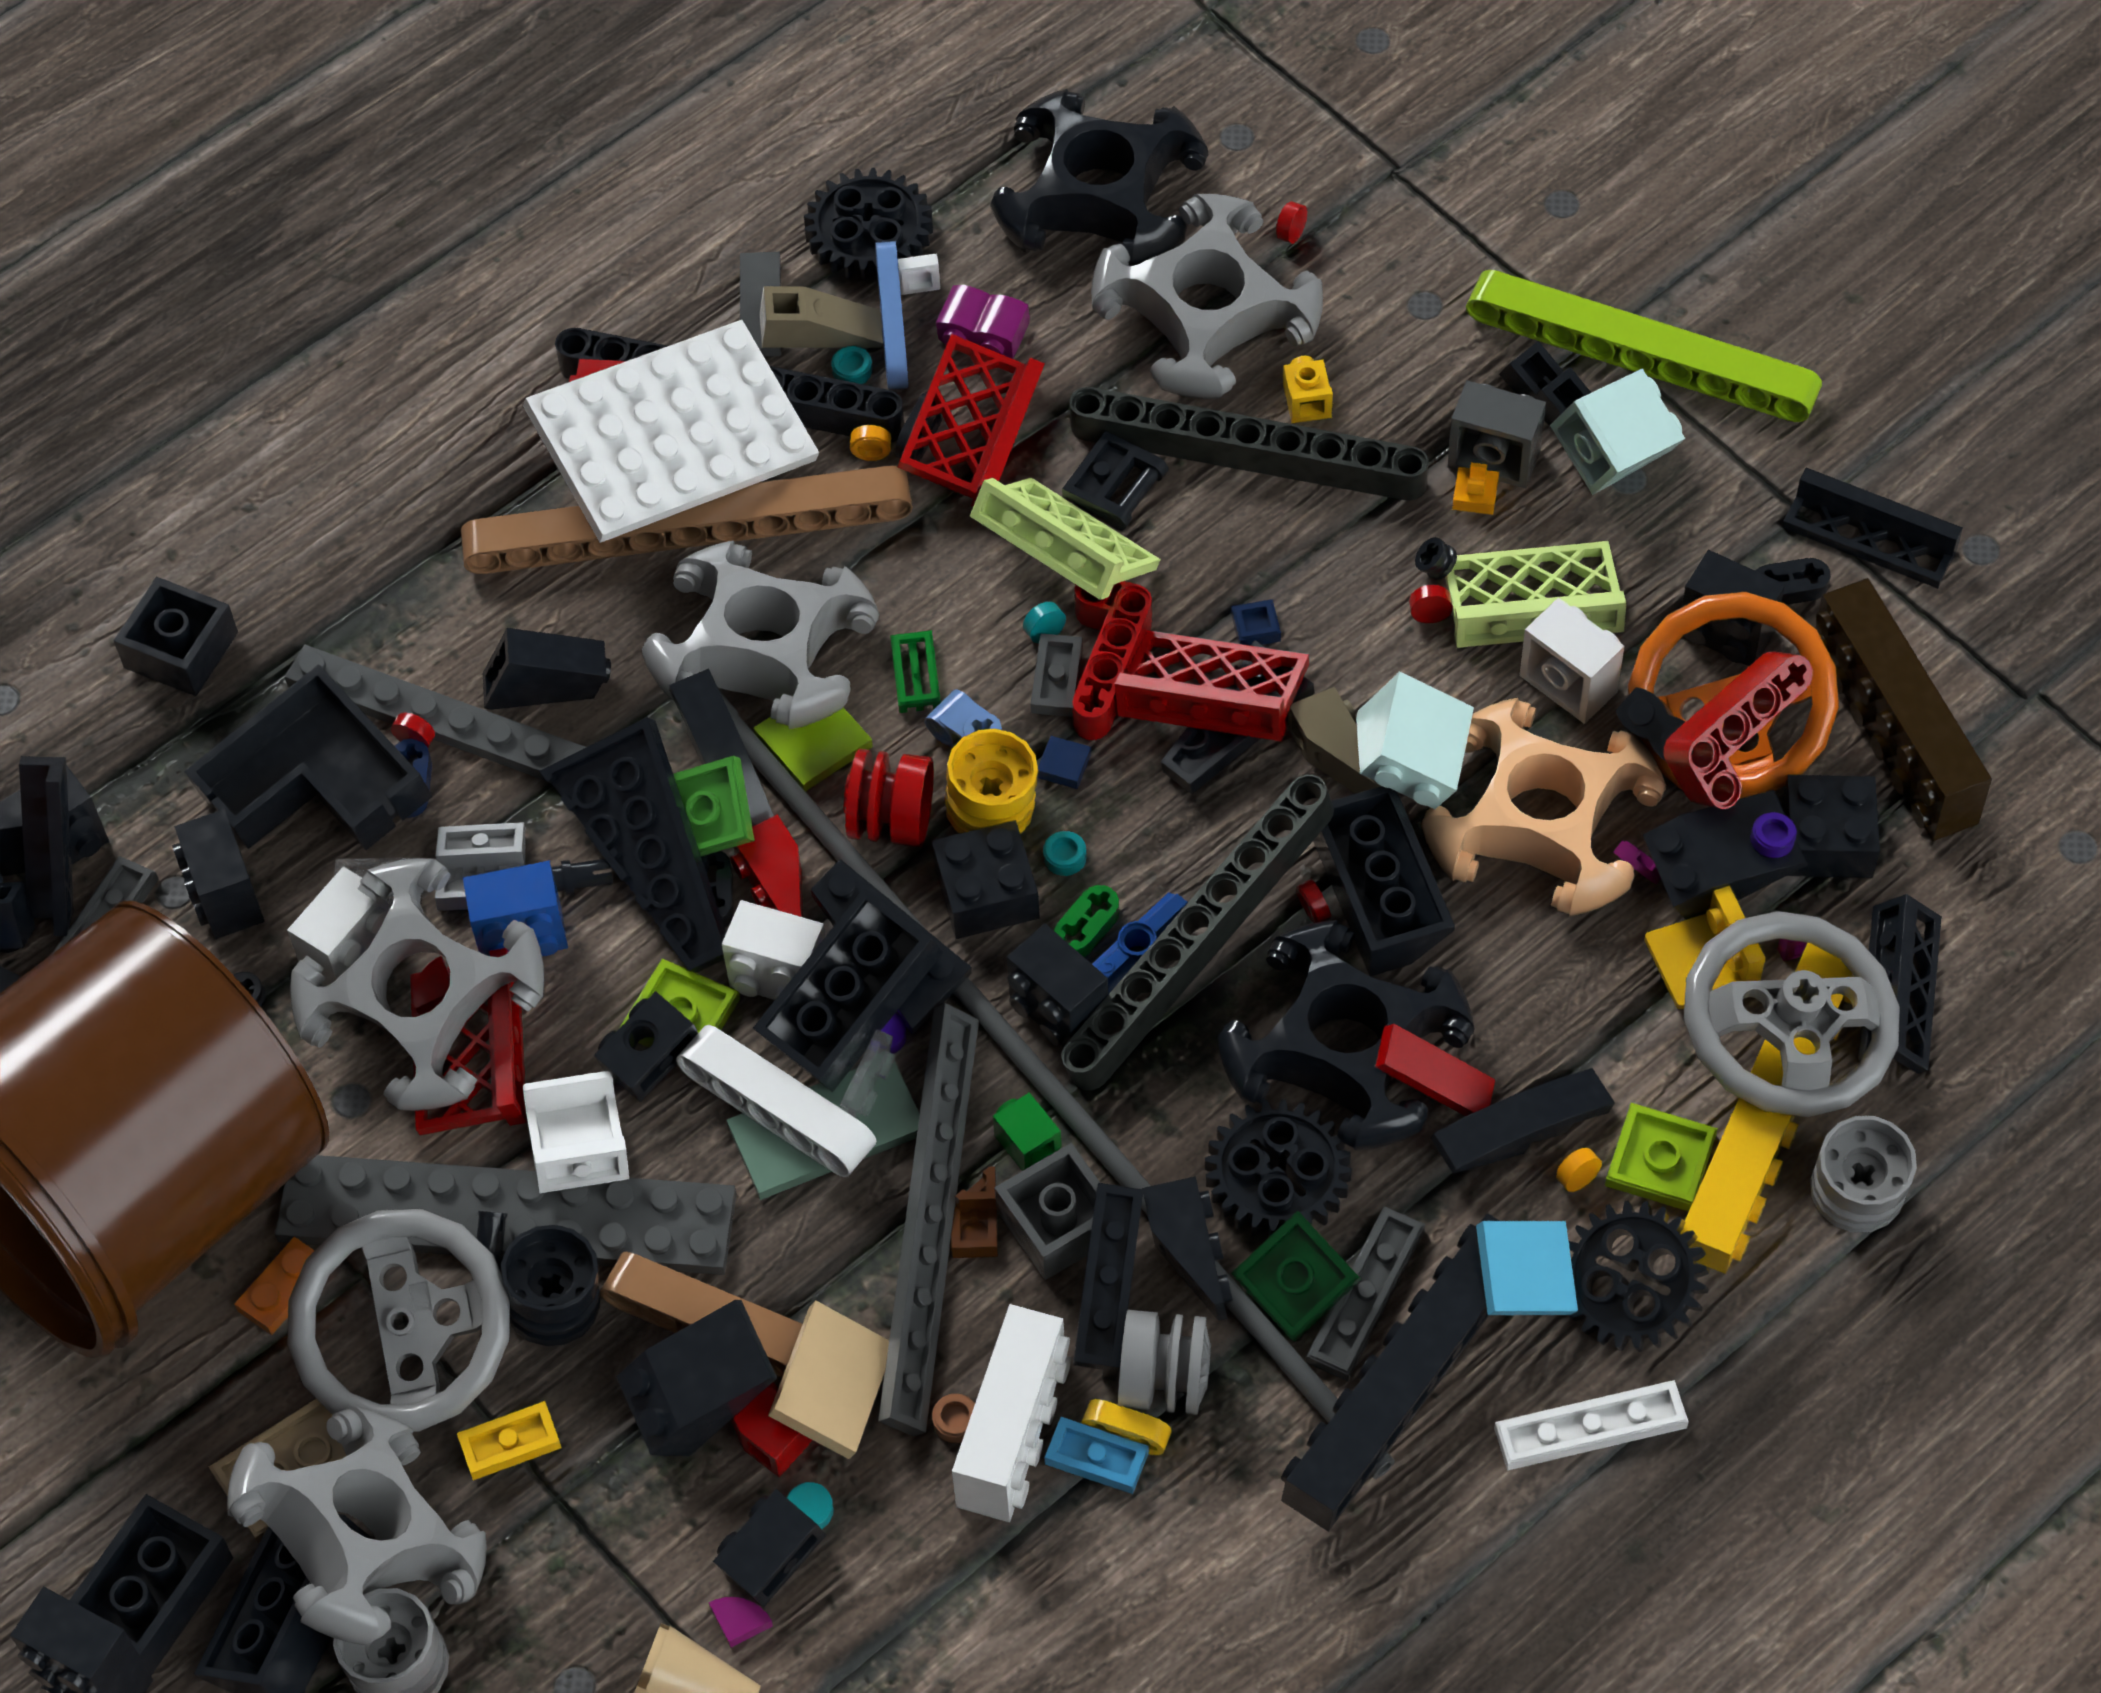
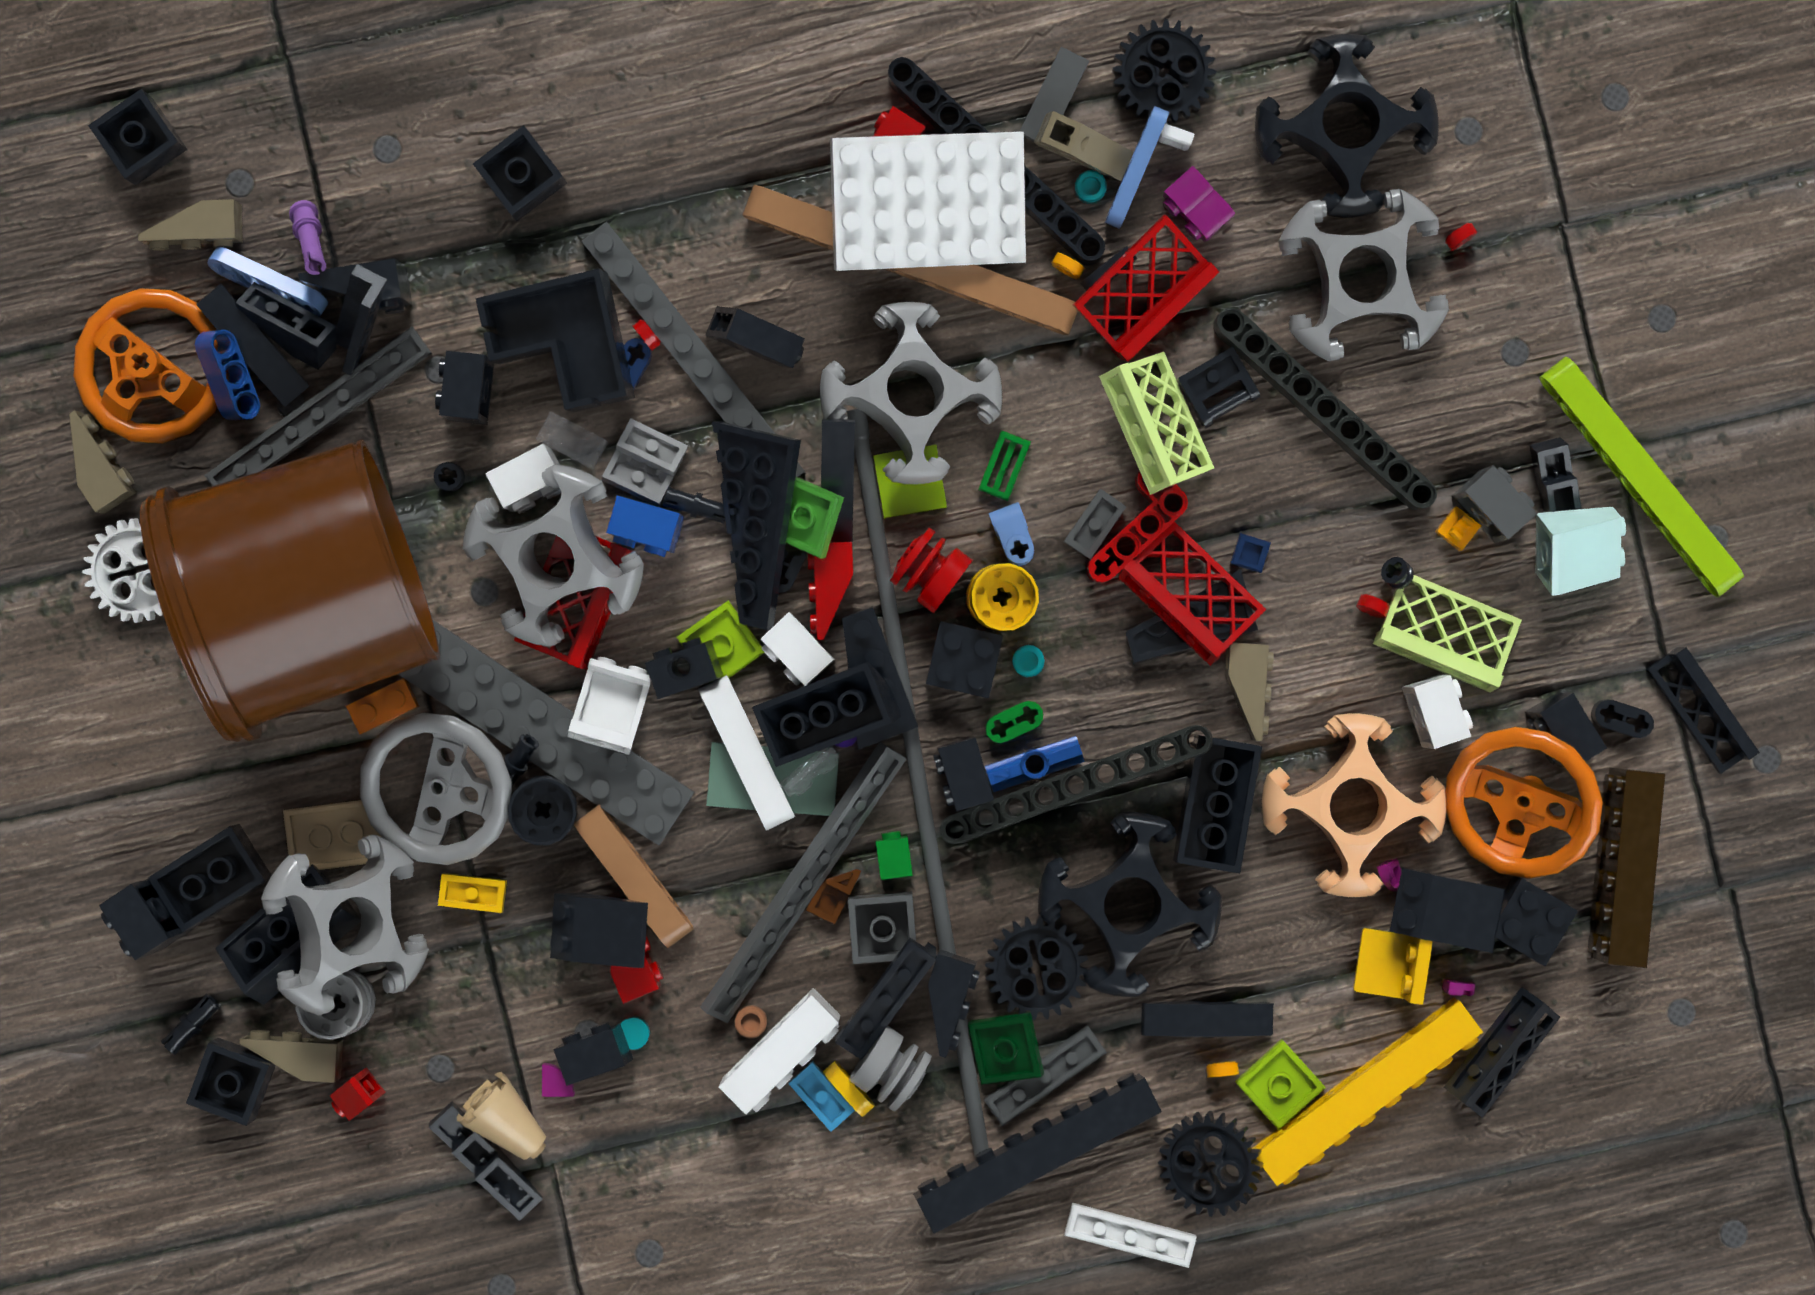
camera: 30 degrees right, 30 degrees up
tan tile [768,1300,889,1459] -> none
teal tile [1023,602,1066,644] -> none
dark blue tile [1038,736,1091,789] -> none
yellow brick [1283,356,1333,423] -> none
red tile [1296,878,1331,923] -> none
light aqua slope [1356,671,1474,809] -> none
red tile [1375,1024,1495,1116] -> none
medium azure tile [1476,1221,1578,1315] -> none
black brick [1616,687,1693,760] -> none
red beam [1664,651,1812,809] -> none
light grey piece [1684,911,1900,1117] -> none
dark purple tile [1750,812,1797,858] -> none
light grey wheel [1810,1116,1917,1232] -> none

